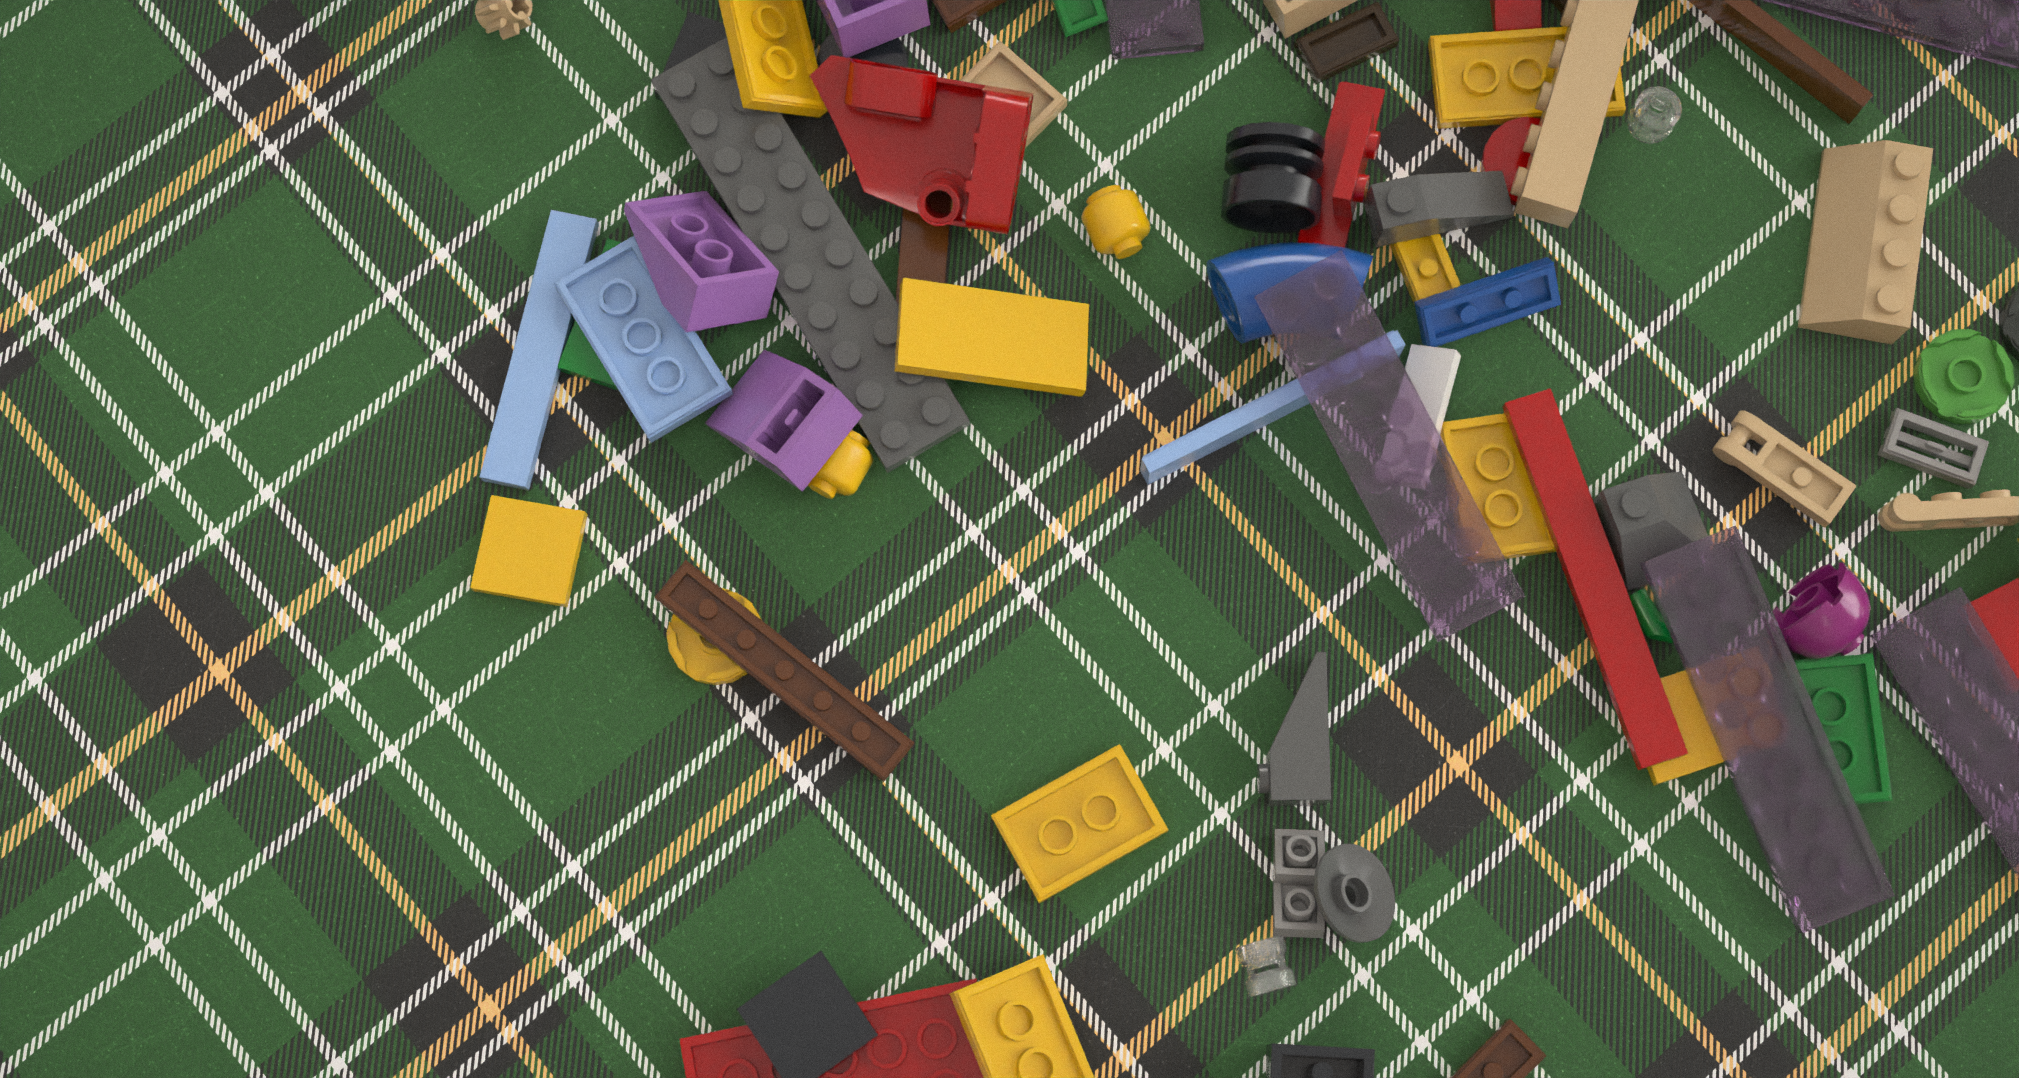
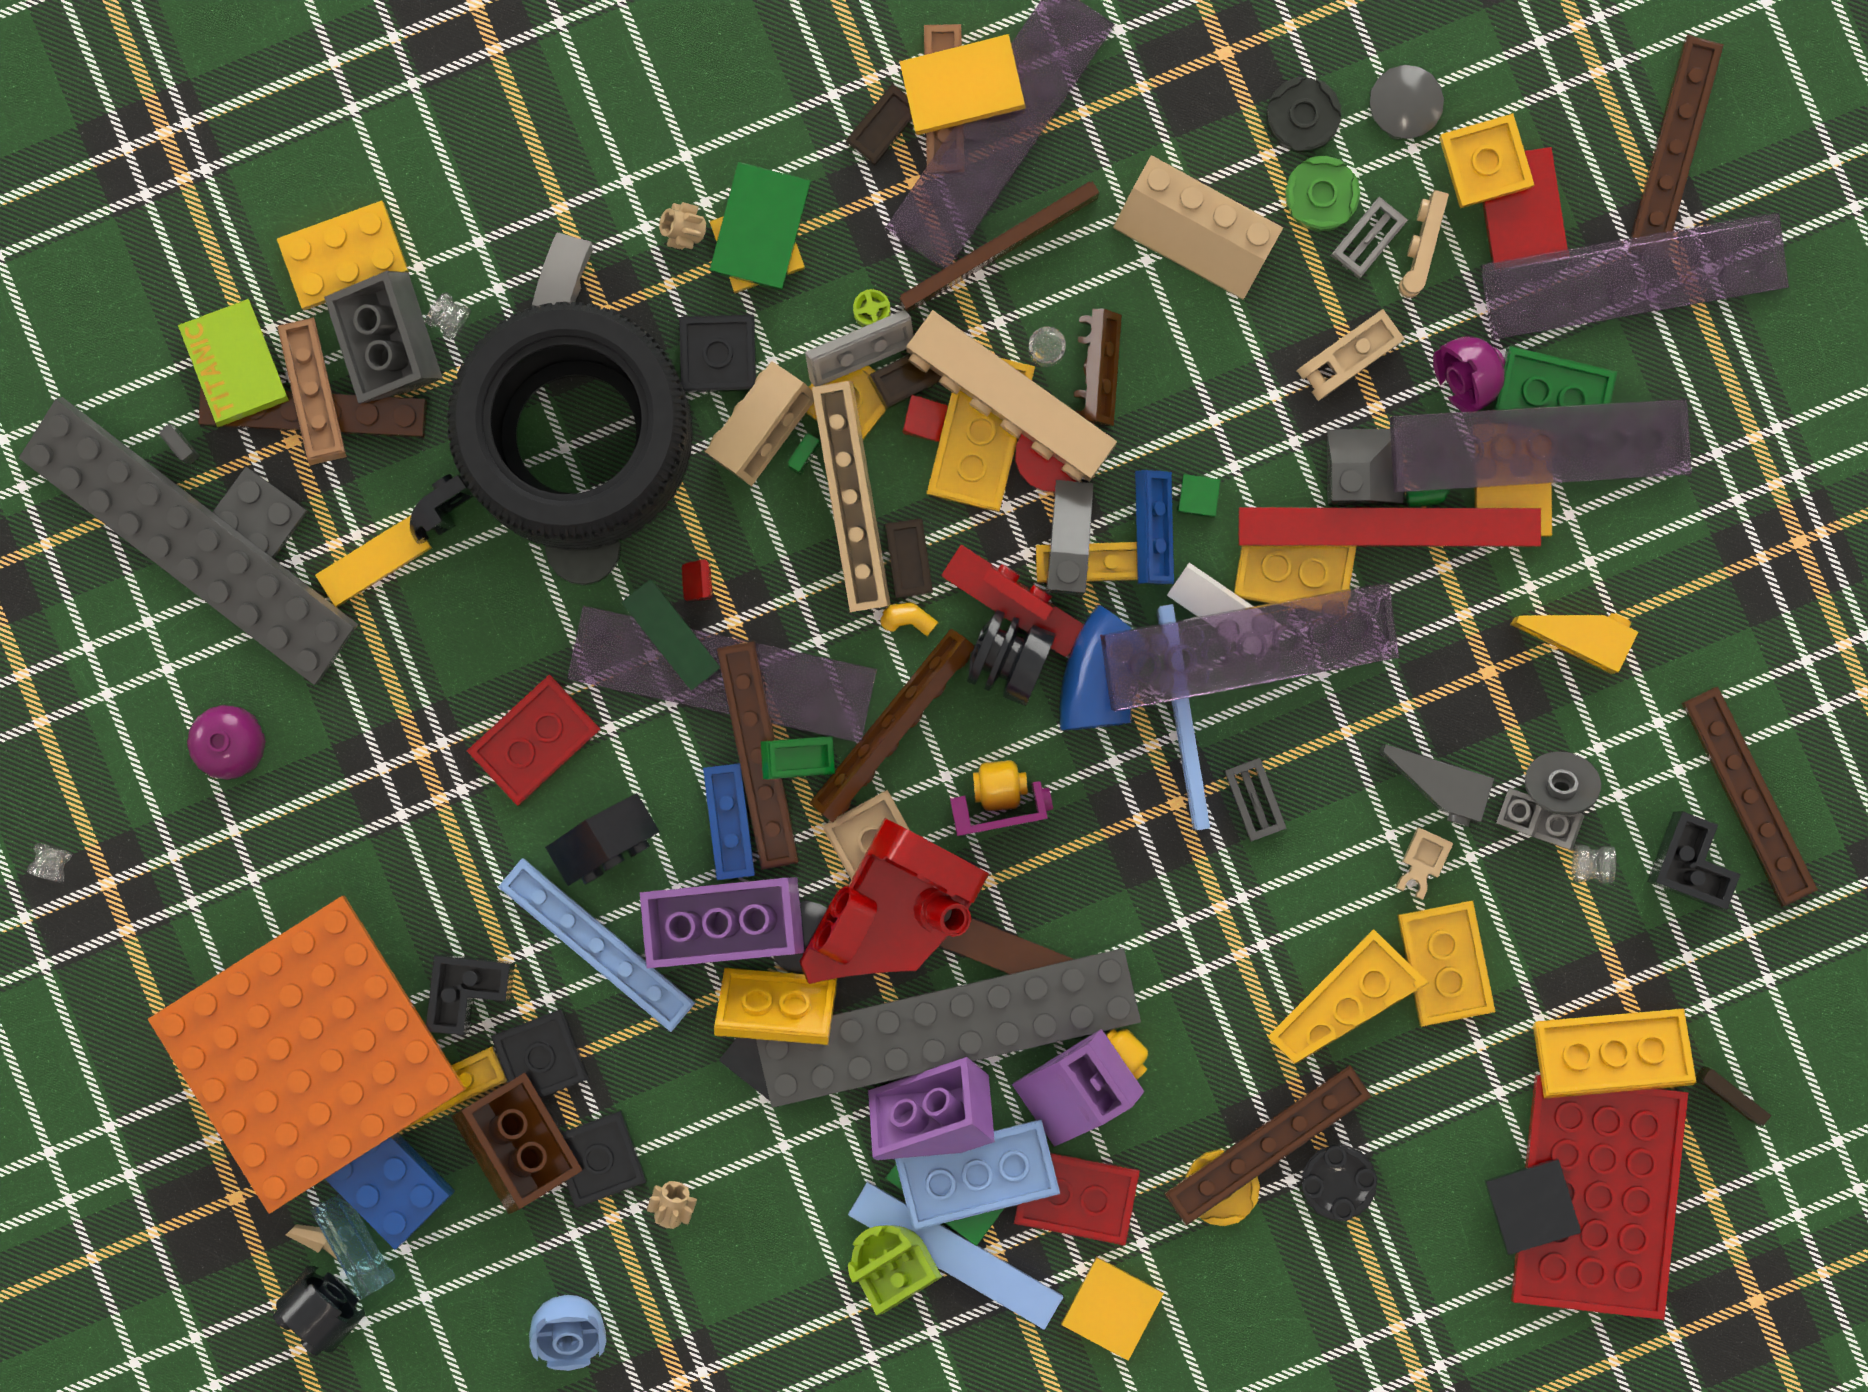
camera: 70 degrees left, 10 degrees up
yellow tile [895,278,1089,397] -> none
none -> reddish brown plate [809,629,975,823]
none -> lime slope [848,1225,942,1315]
none -> yellow arm [880,602,939,637]
none -> magenta panel [950,781,1053,836]
none -> red tile [1014,1152,1140,1245]
none -> reddish brown plate [1074,309,1122,426]
none -> green tile [1178,474,1221,517]
none -> dark grey tile [1224,758,1286,842]
none -> yellow wing [1268,929,1429,1064]
none -> black dish [1302,1145,1377,1221]
none -> tan plate [1395,828,1453,900]
none -> yellow slope [1510,613,1638,674]

